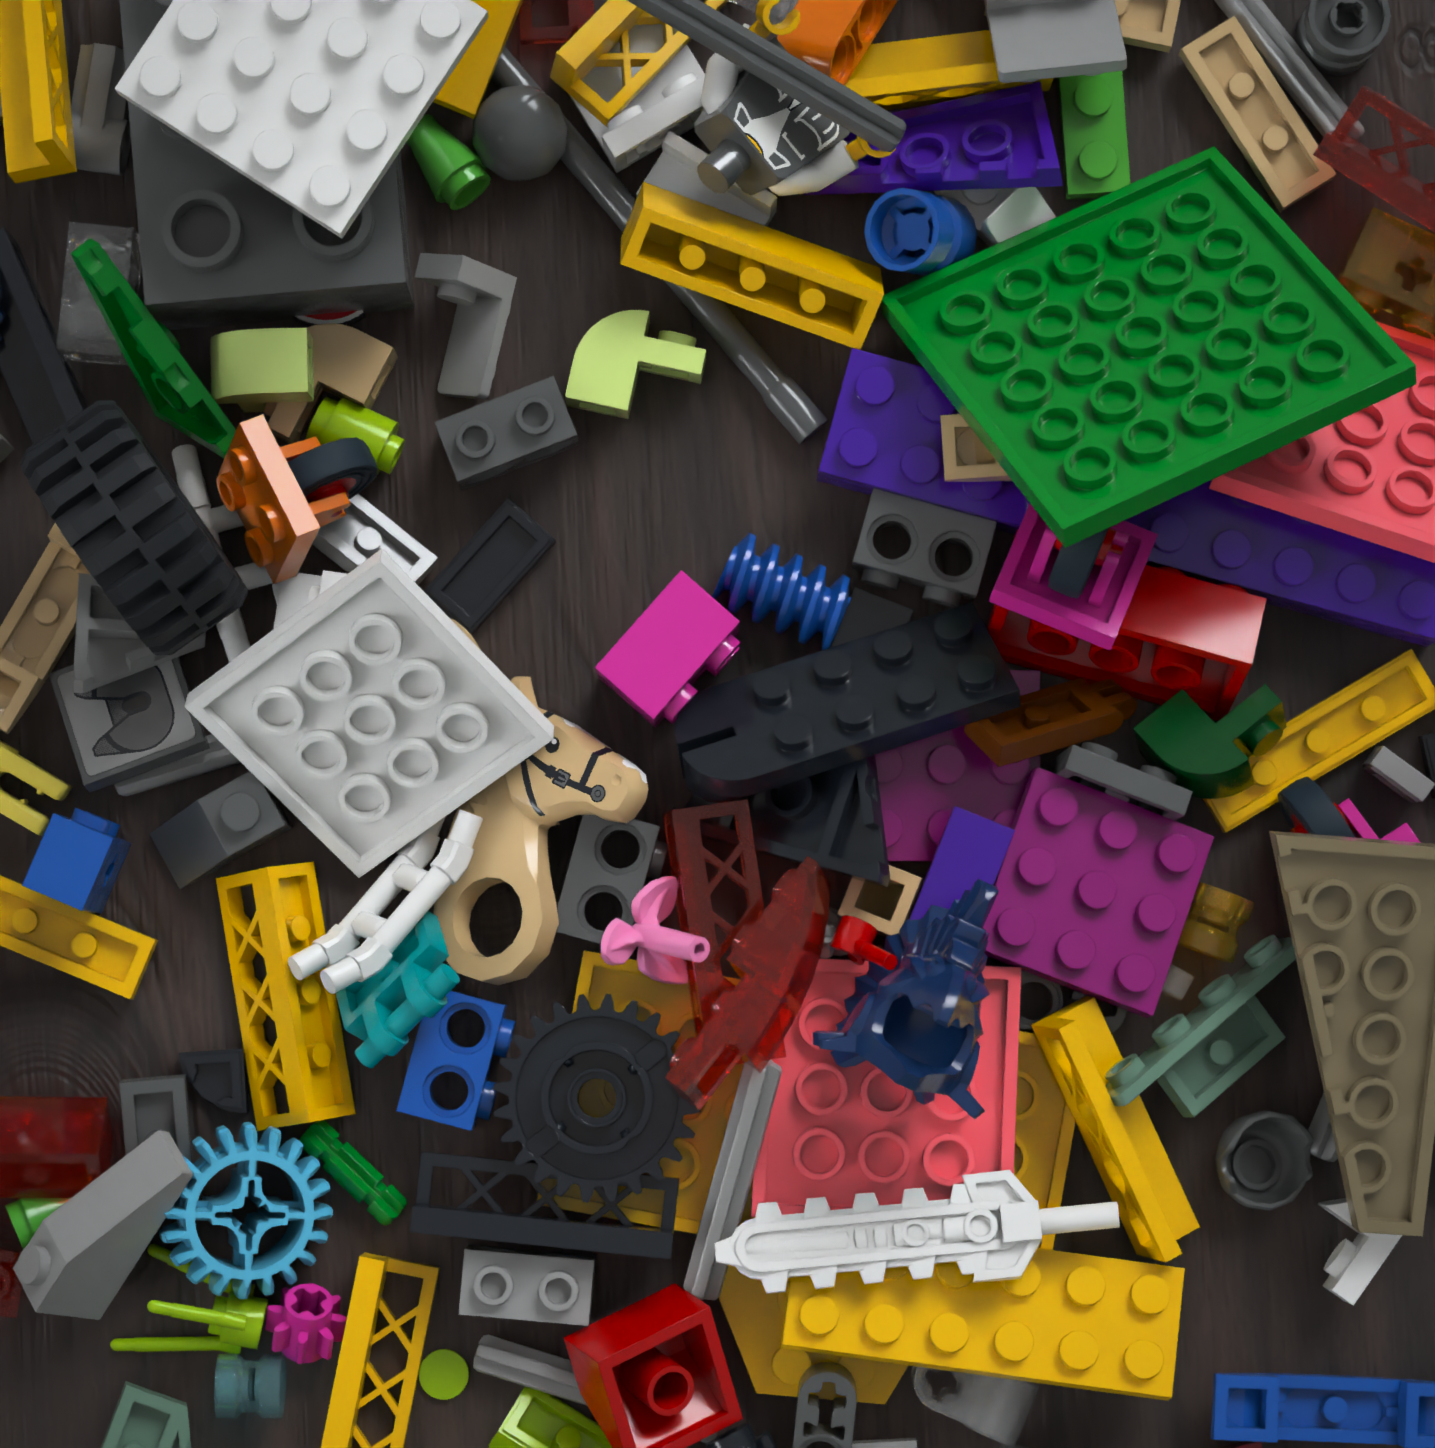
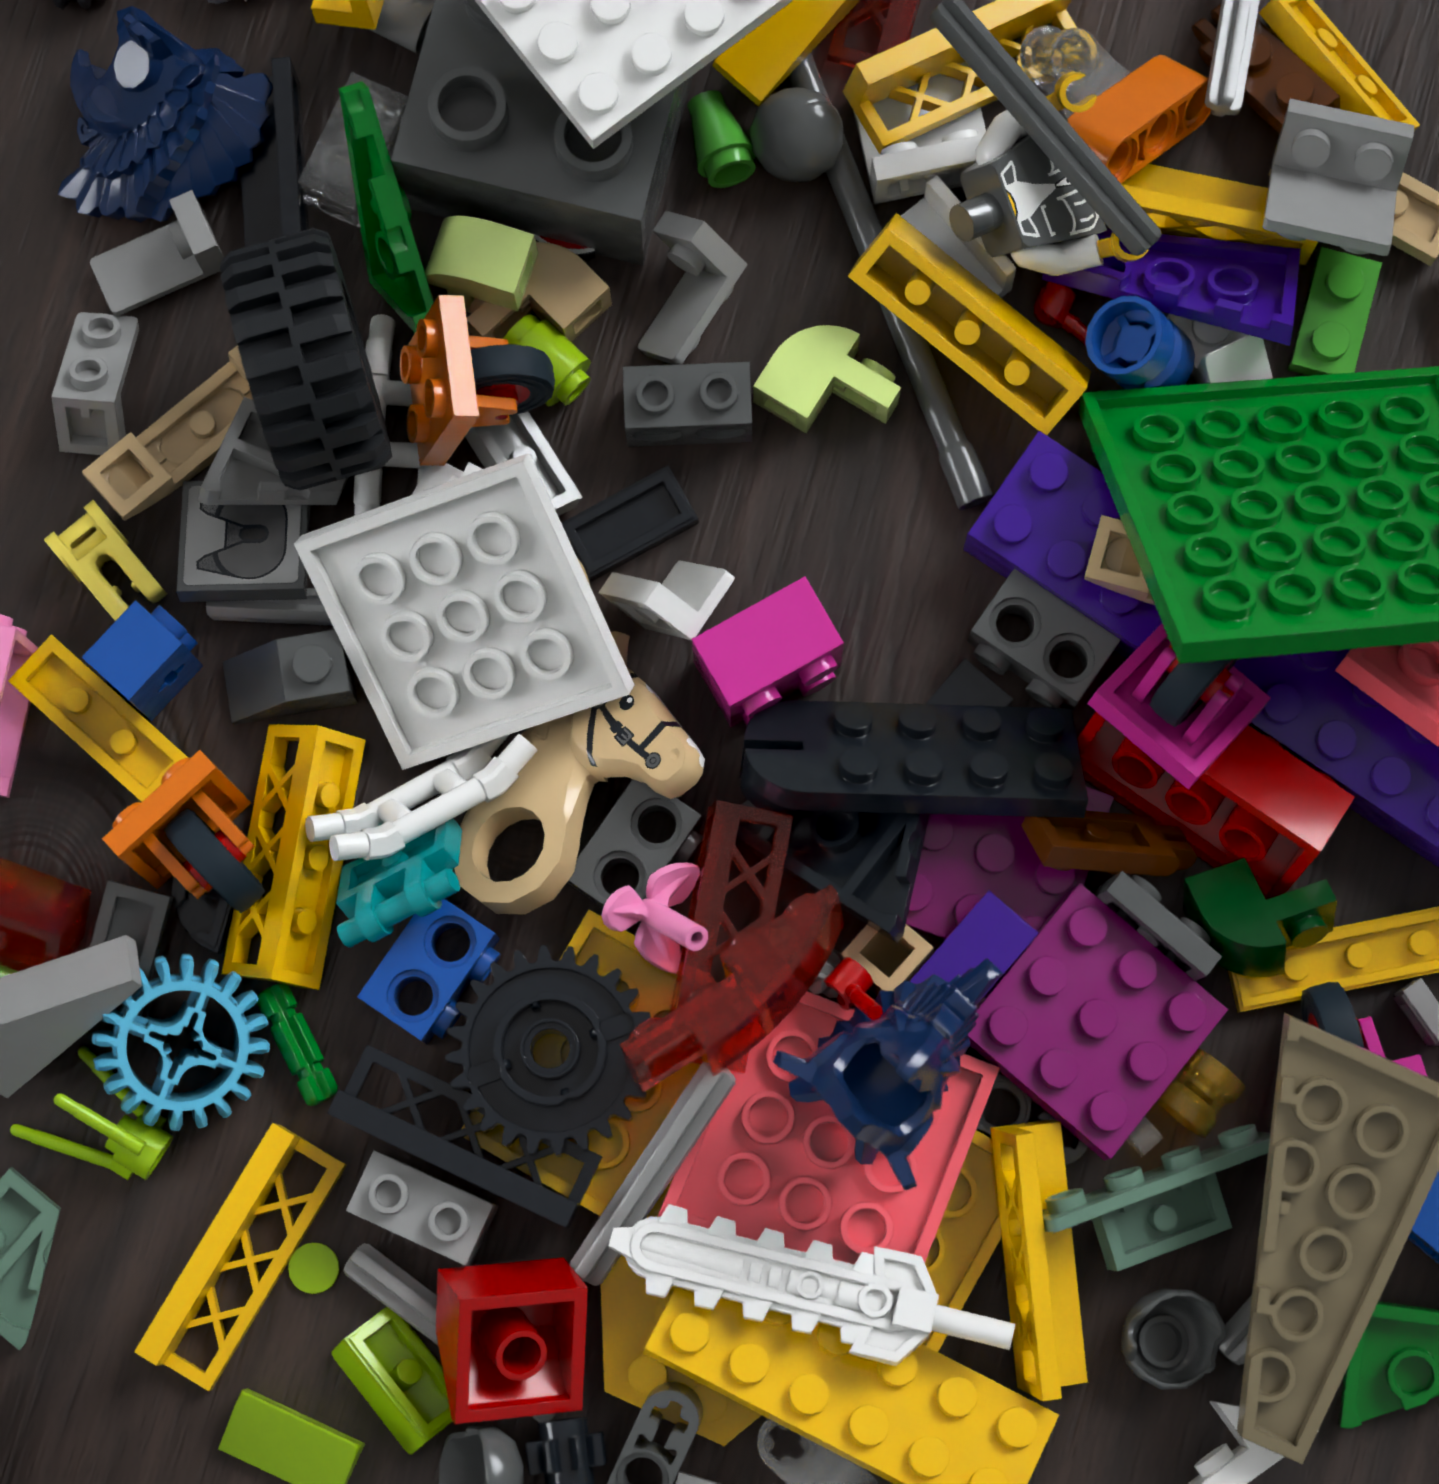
camera: 25 degrees right, 5 degrees down
clear light blue wheel [214,1353,286,1419] -> none
dark pink gear [265,1283,347,1364] -> none
blue piece [712,532,851,650] -> none
none -> orange plate [102,750,265,913]
none -> white panel [598,560,735,640]
none -> red hand [1034,282,1087,346]

